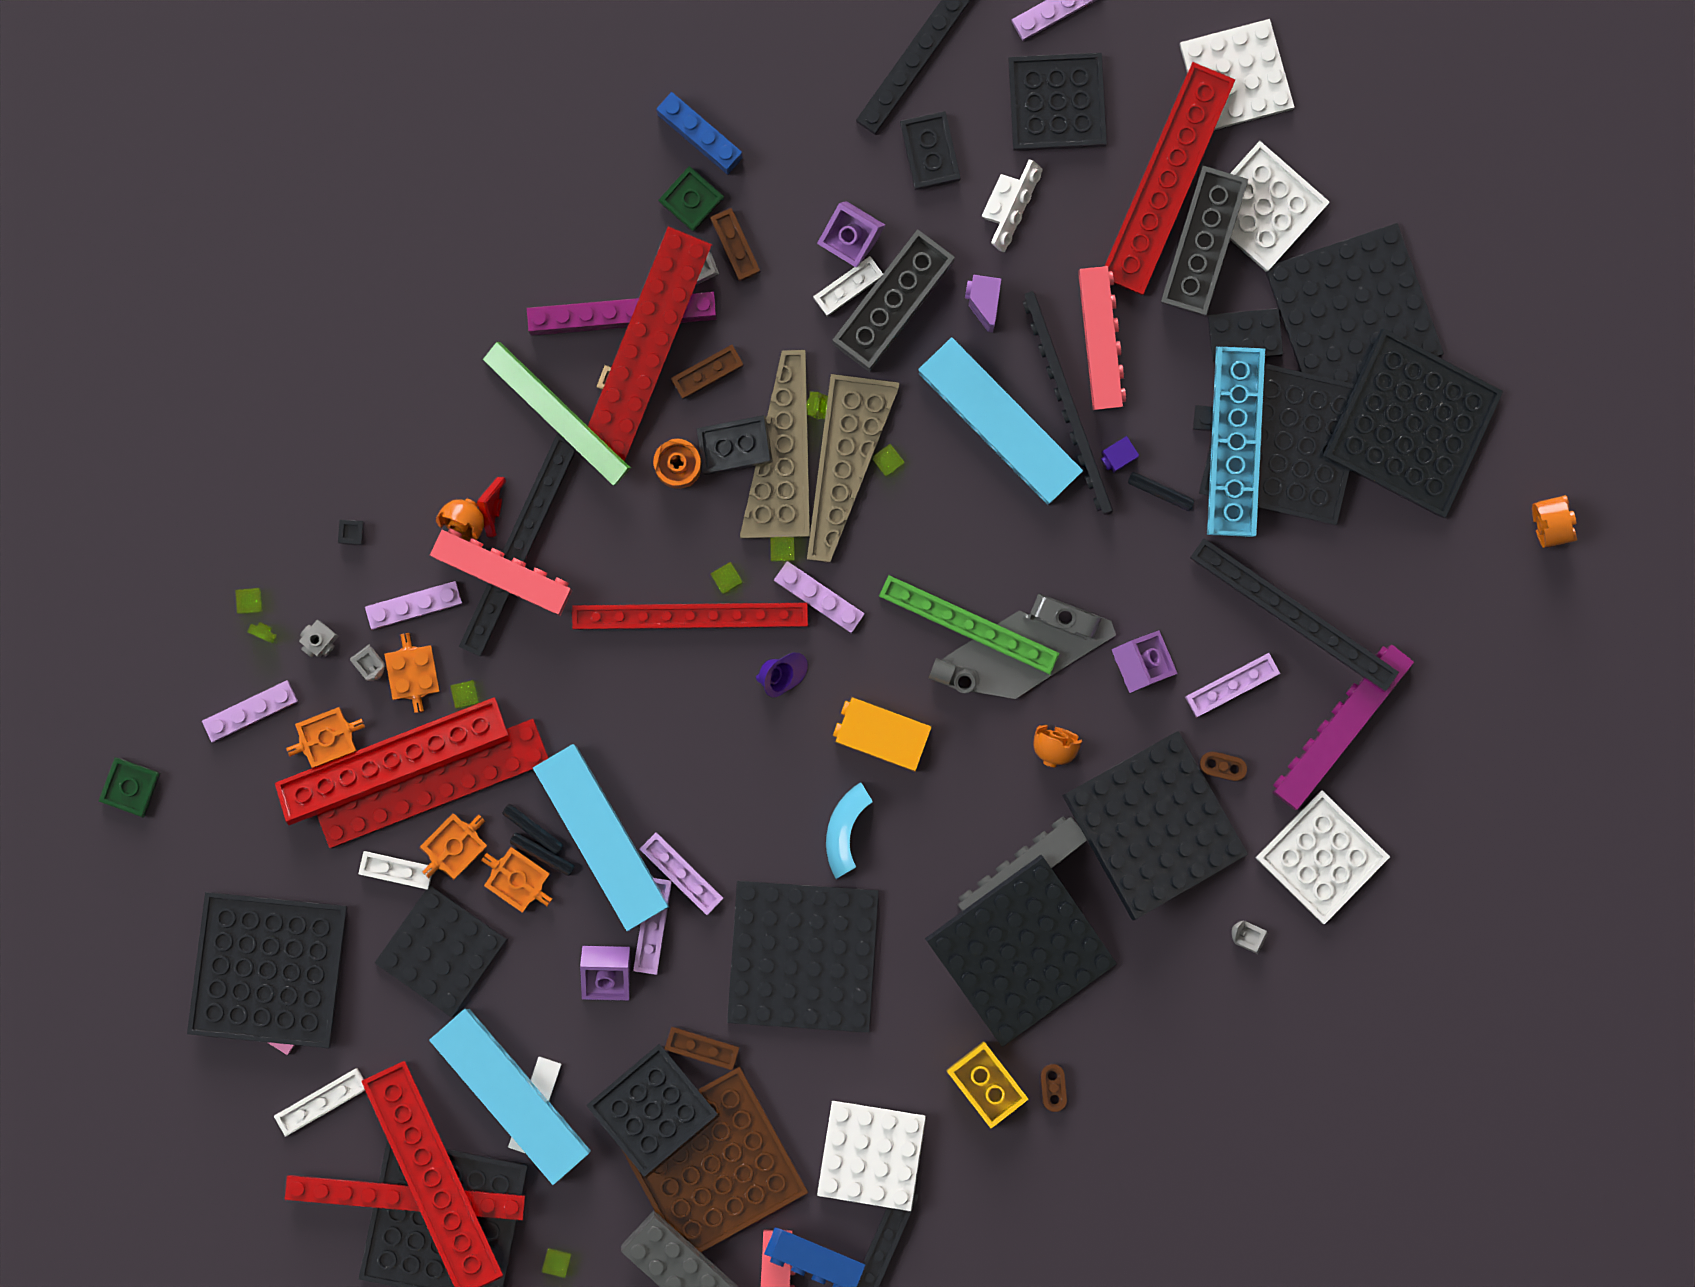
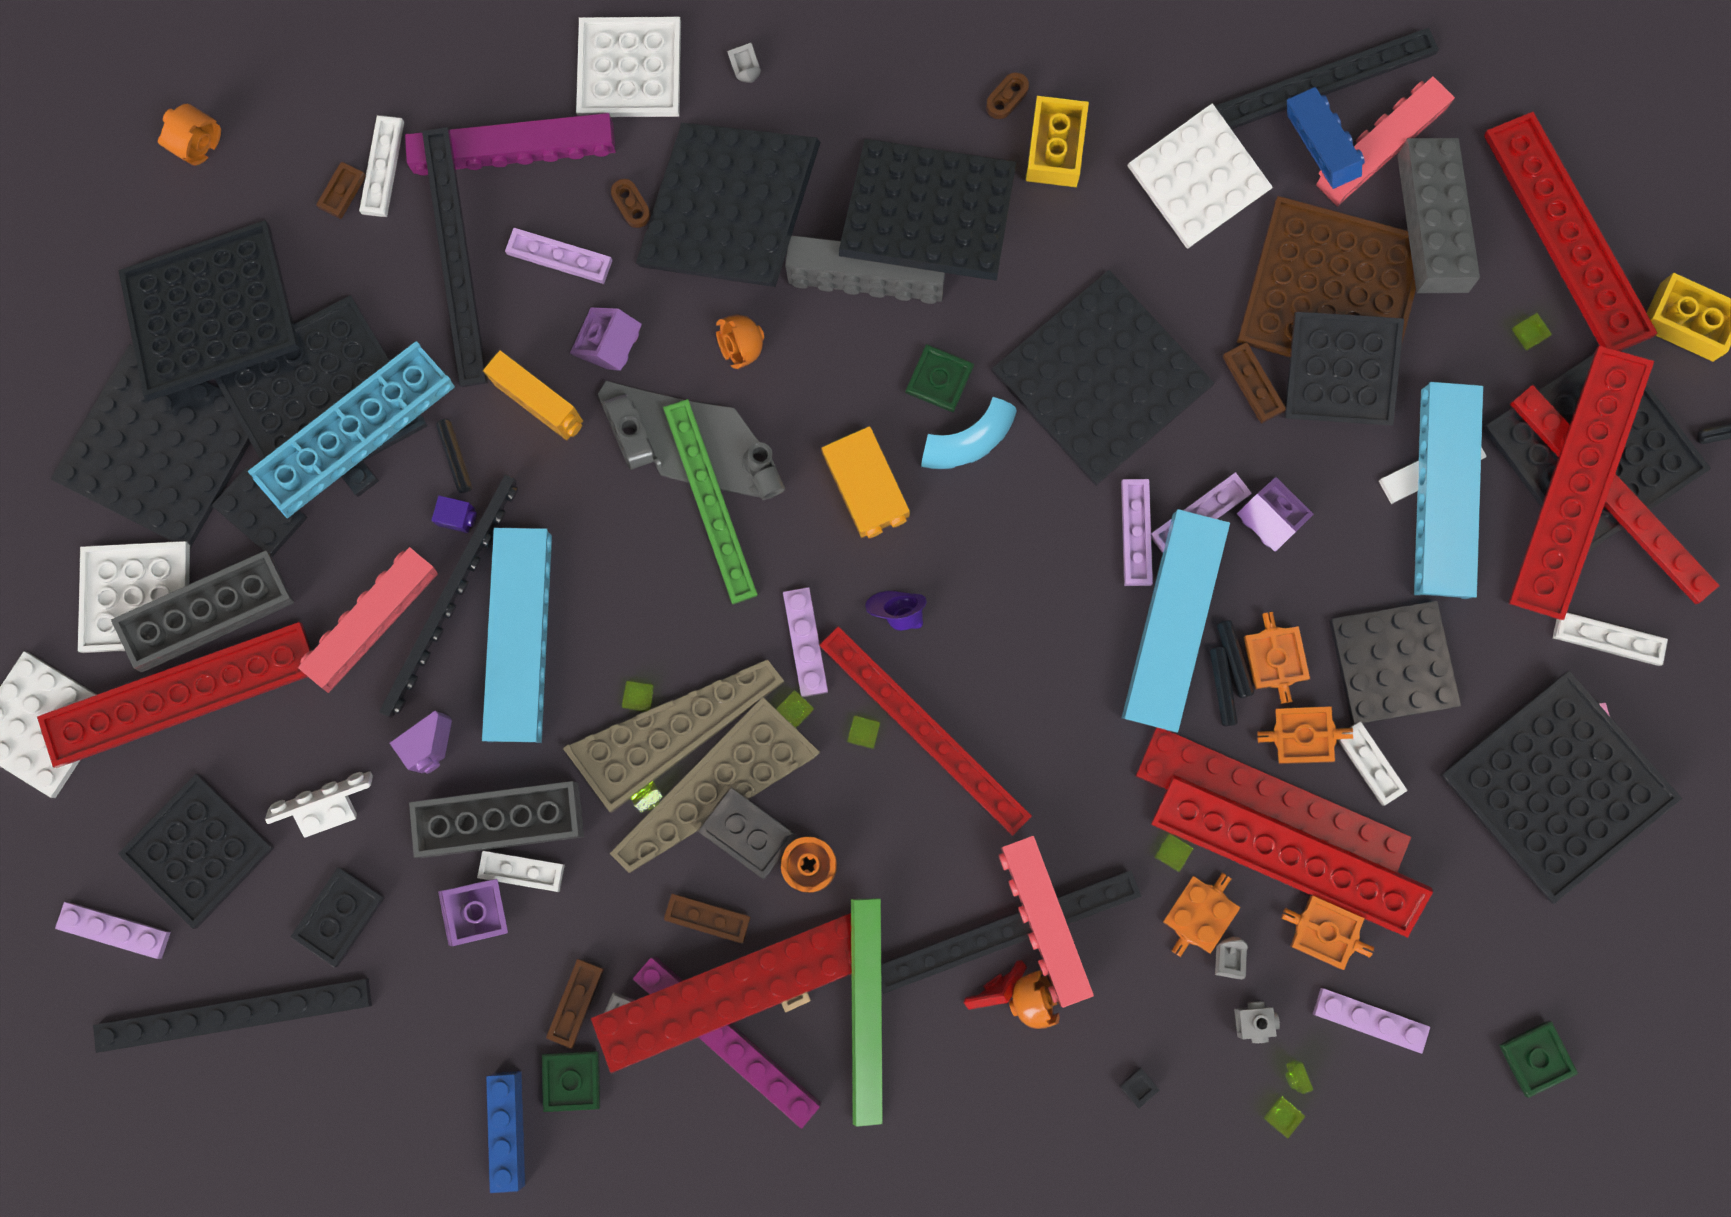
camera: 130 degrees left, 5 degrees down
lavender plate [365,581,462,630] -> none
none -> reddish brown plate [316,162,366,219]
none -> white tile [359,115,404,217]
none -> light orange brick [483,351,583,441]
none -> dark green plate [906,344,974,413]

